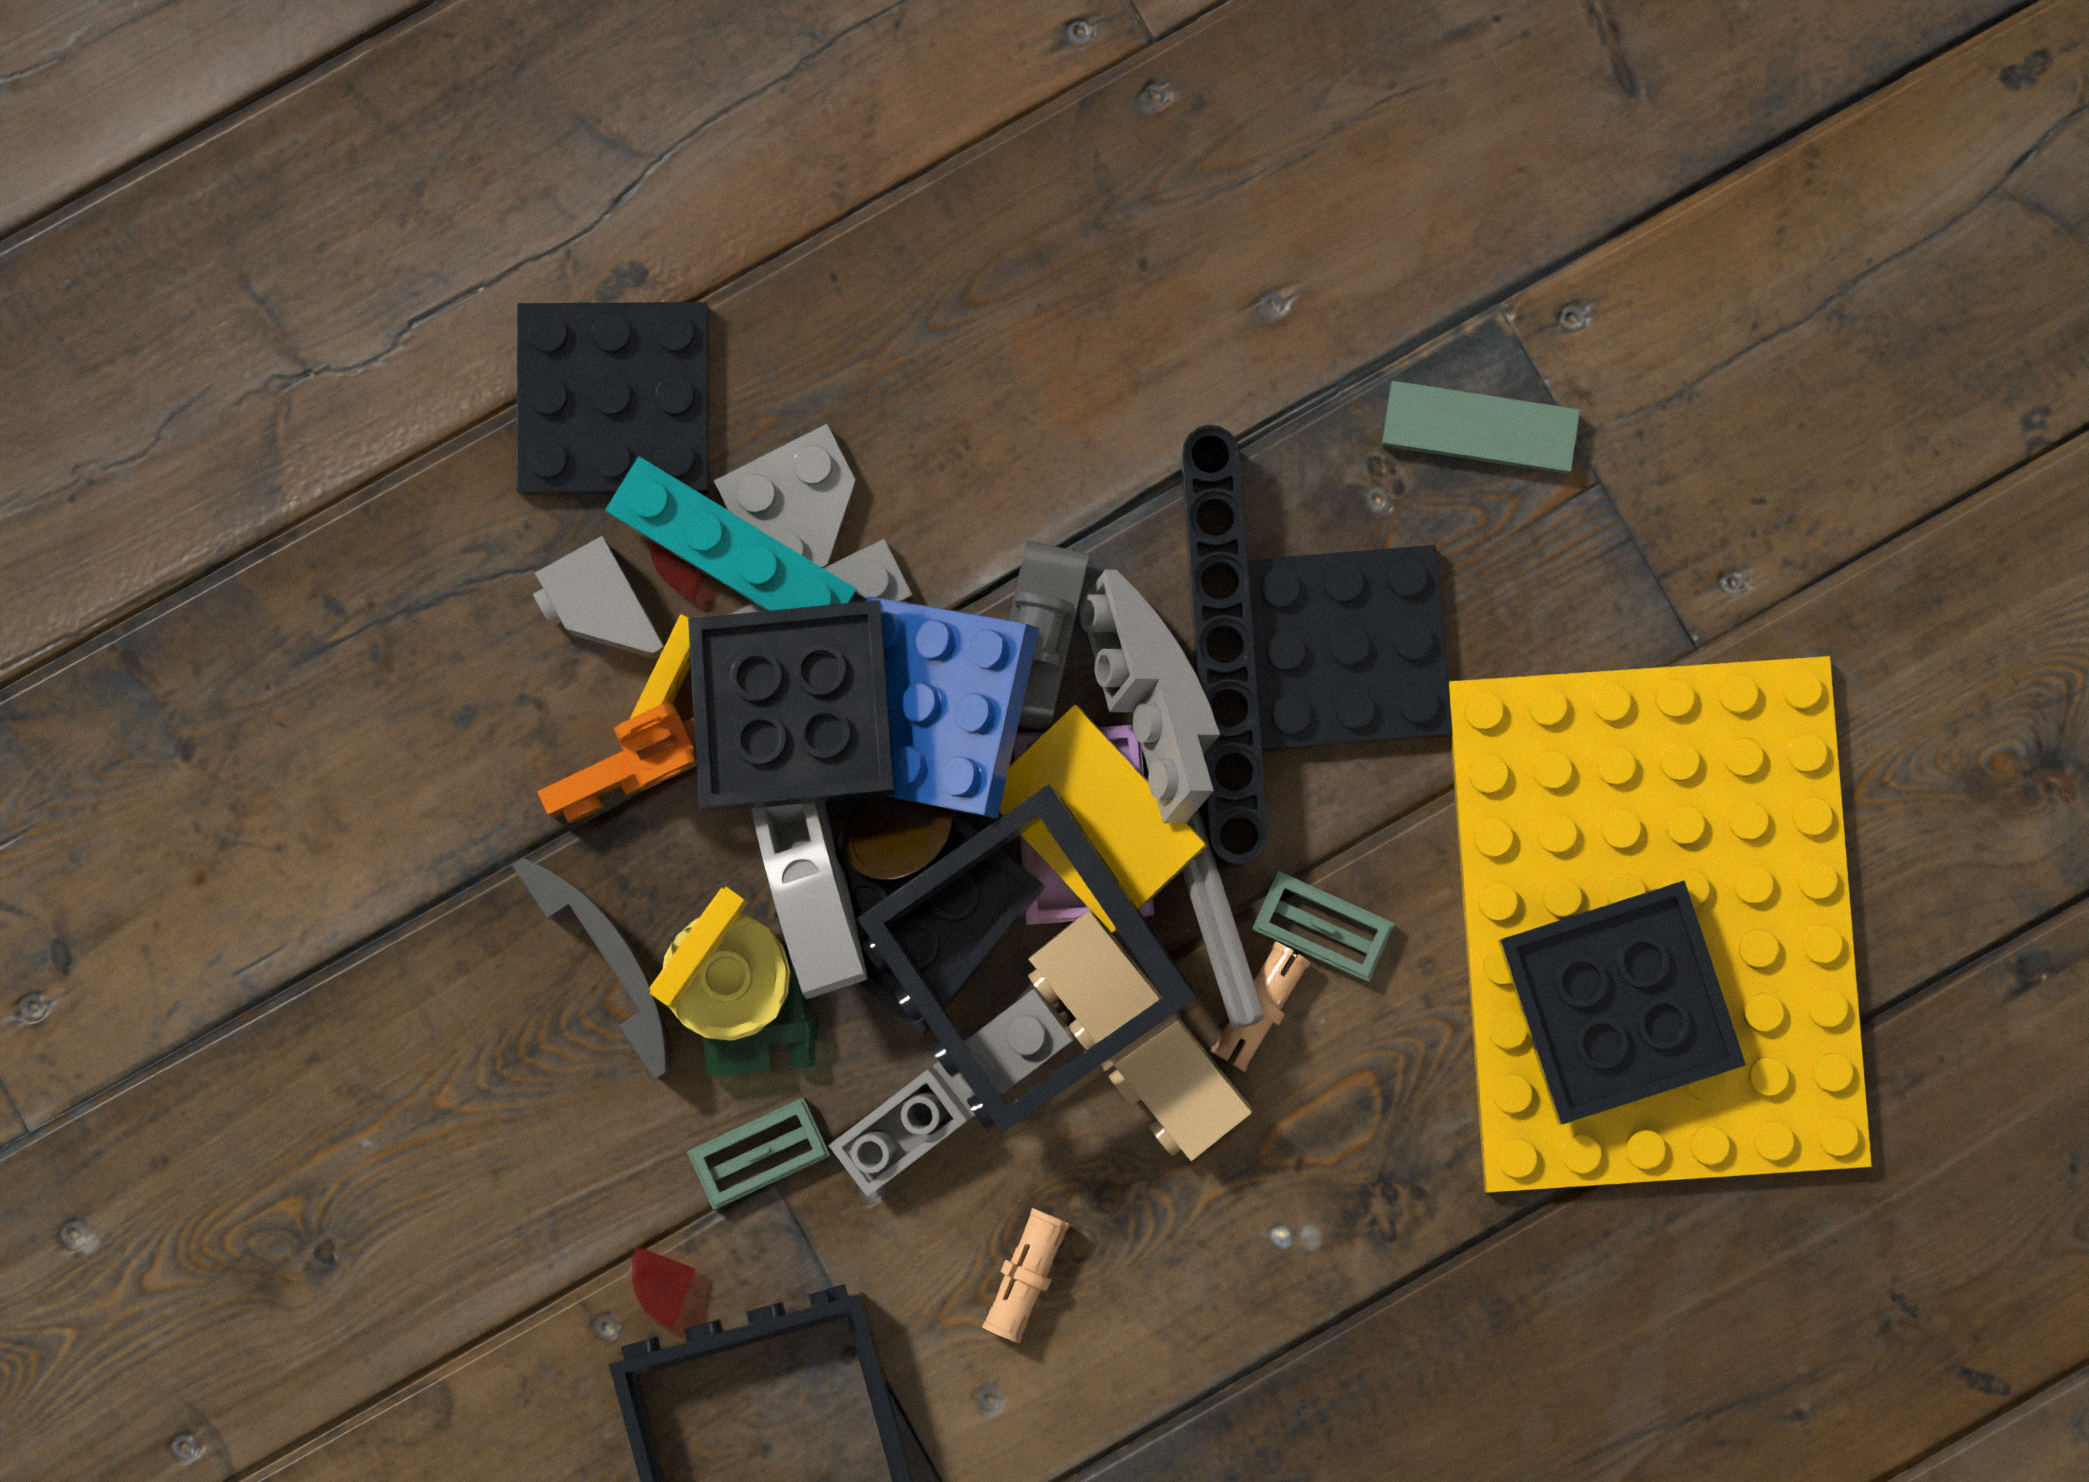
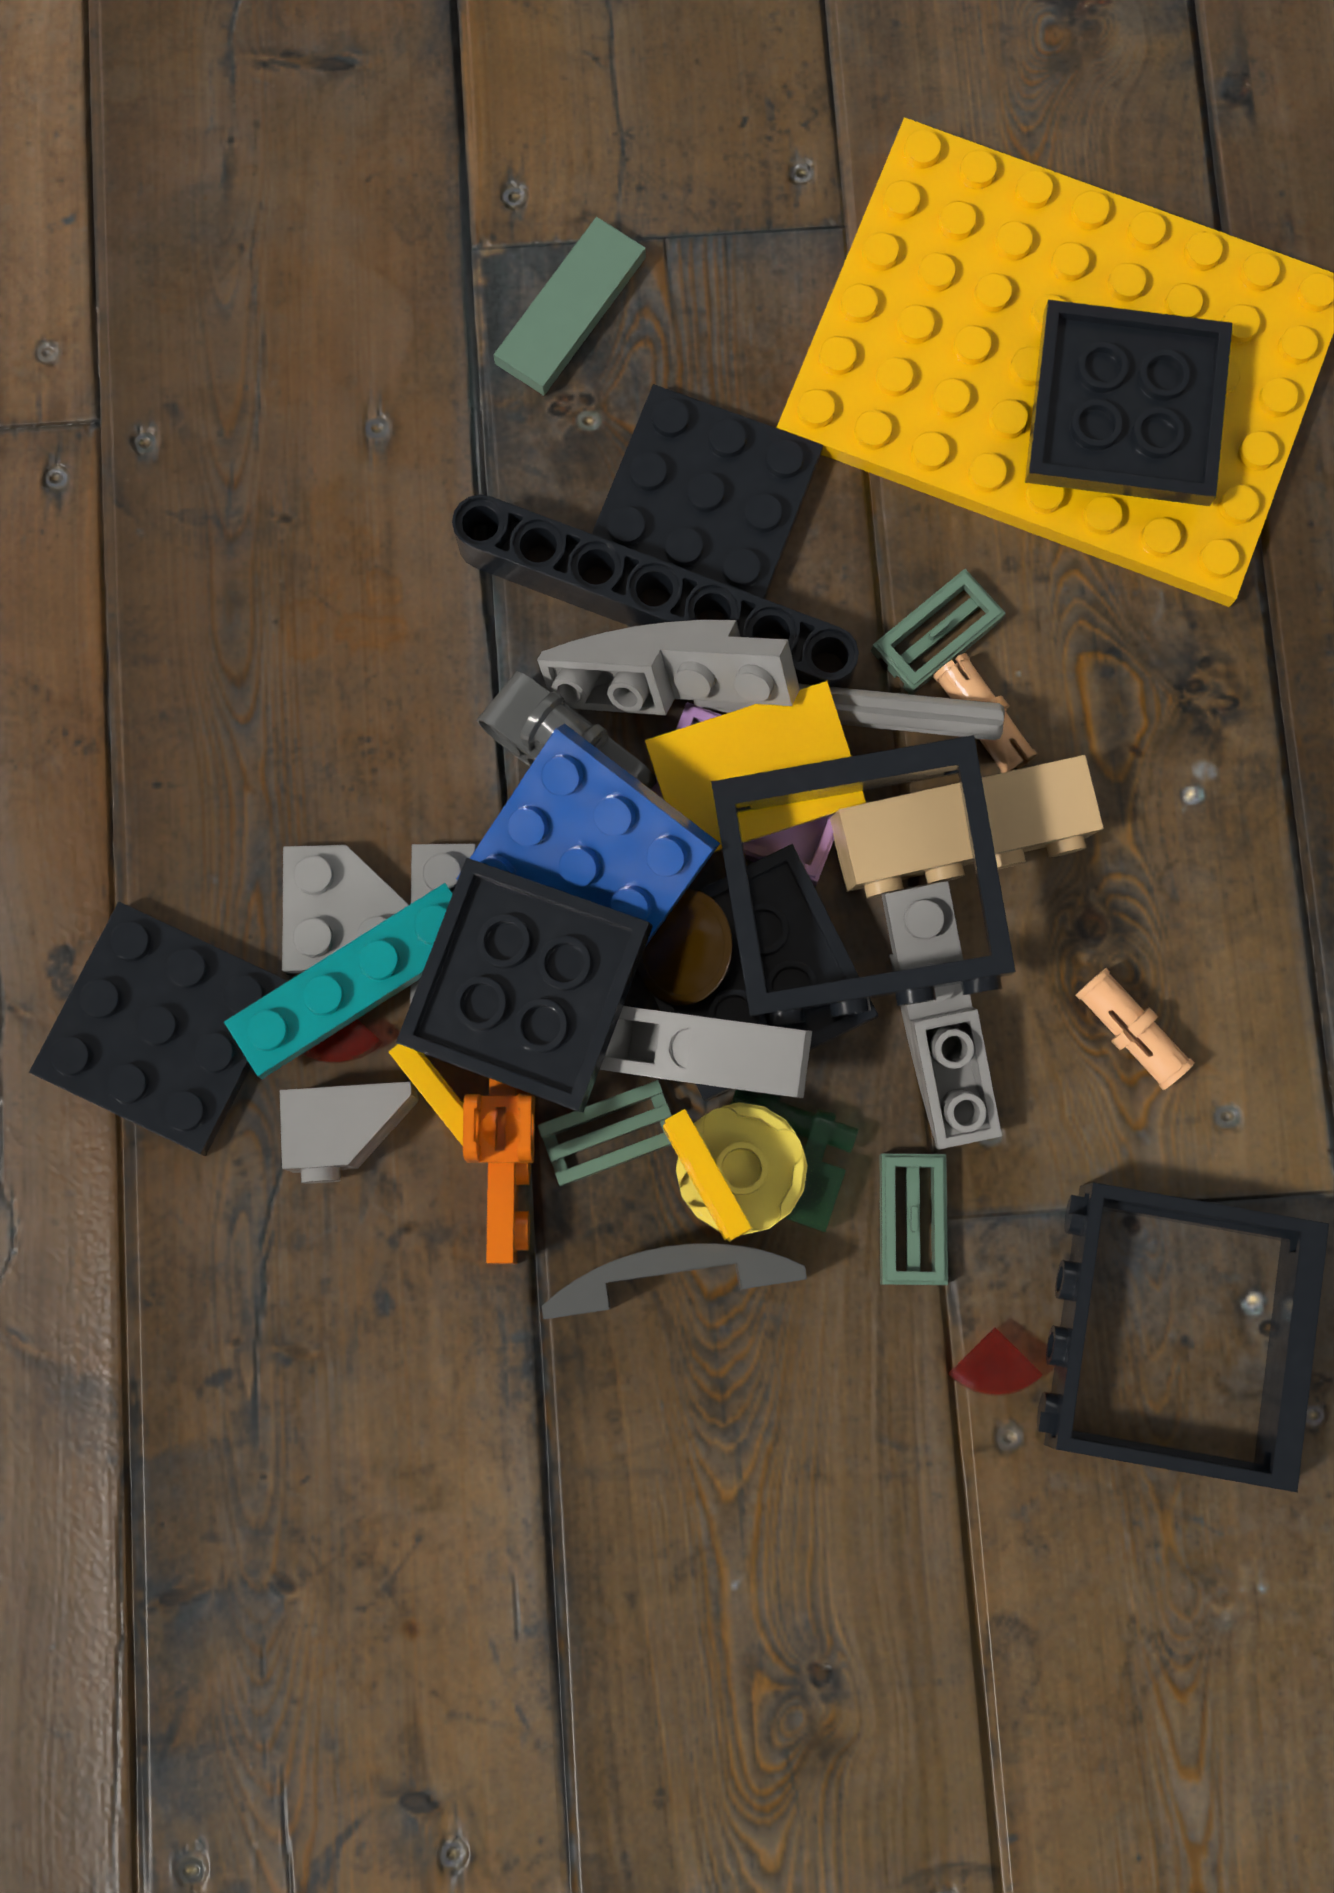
camera: 65 degrees left, 5 degrees down
none -> sand green tile [538,1080,672,1187]

